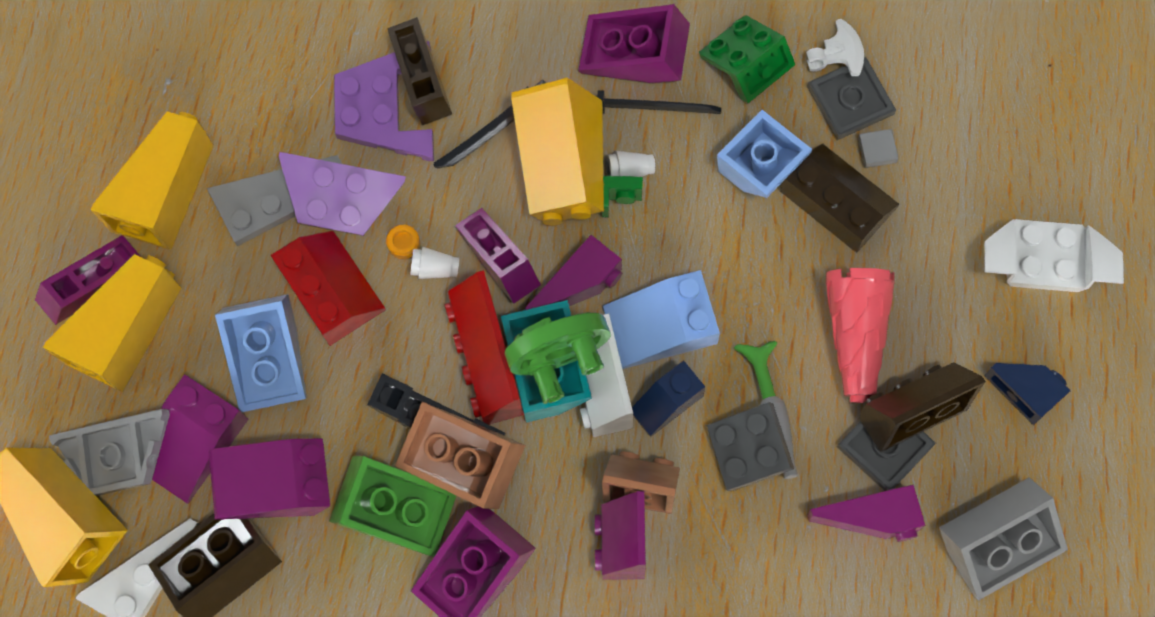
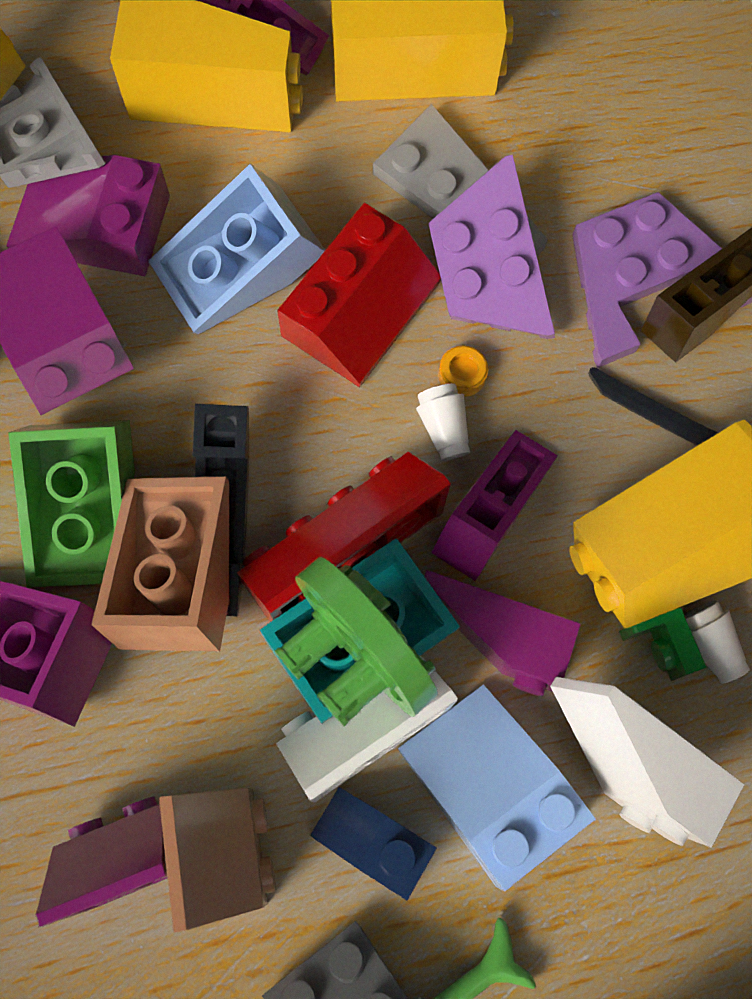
camera: 60 degrees right, 0 degrees up
none -> white slope [550,677,744,848]

